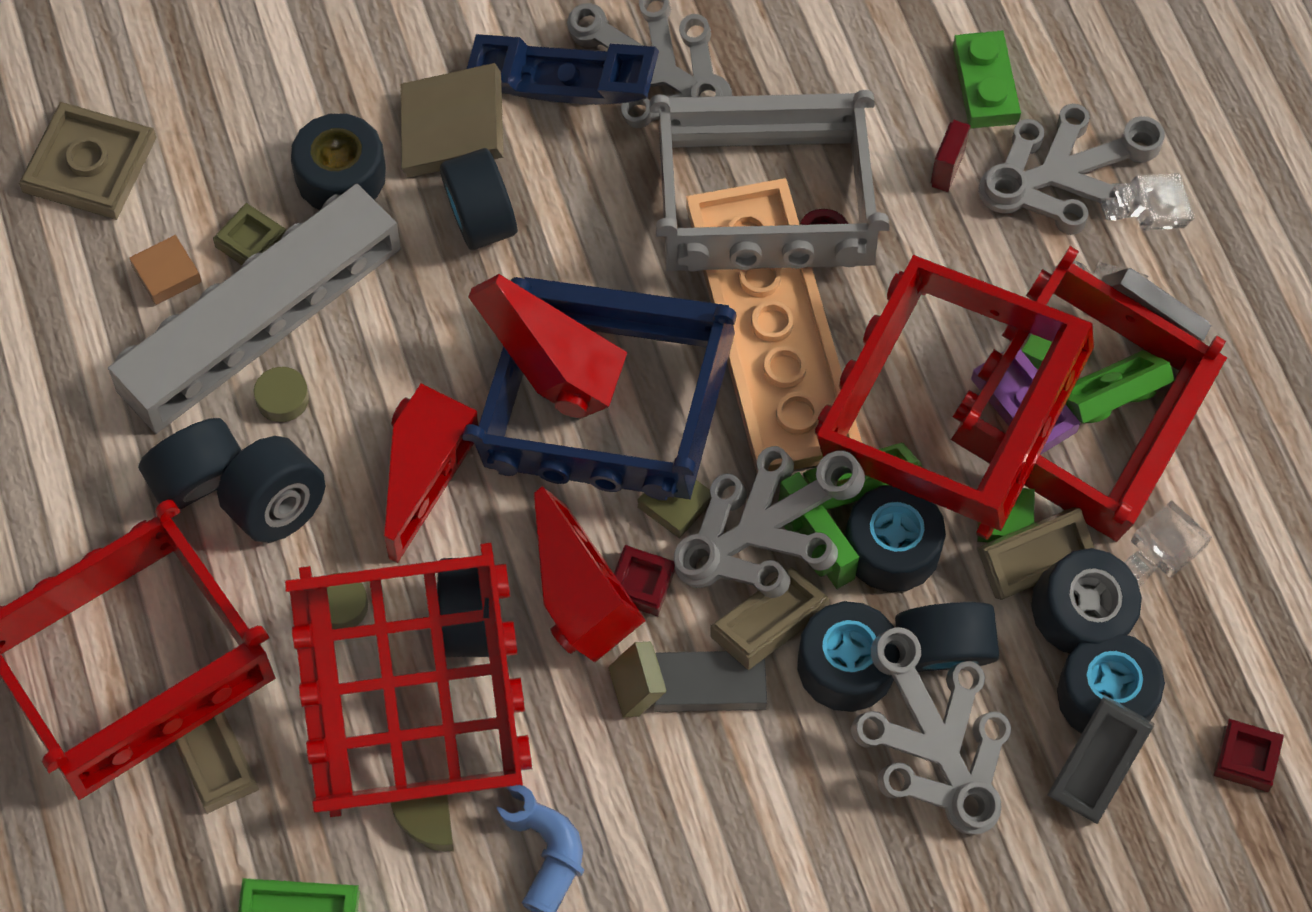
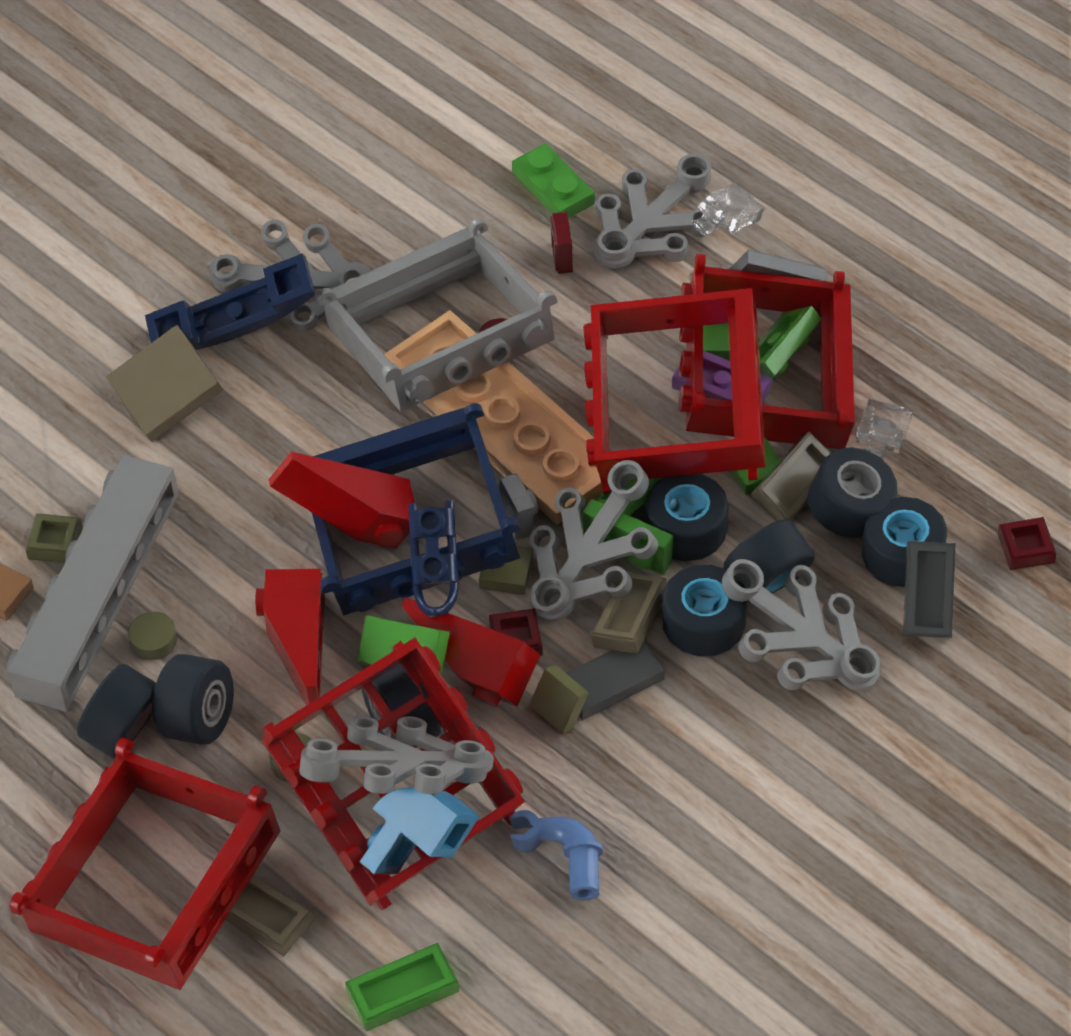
camera: 25 degrees left, 10 degrees down
black wheel [291,113,386,210] -> none
olive tile [391,795,454,851] -> none
black wheel [440,148,518,250] -> none
none -> light grey plant [299,716,494,794]
none -> bright green tile [357,615,450,675]
none -> dark azure brick [360,787,480,874]
none -> dark blue piece [408,500,459,617]
none -> light grey plate [499,473,538,540]

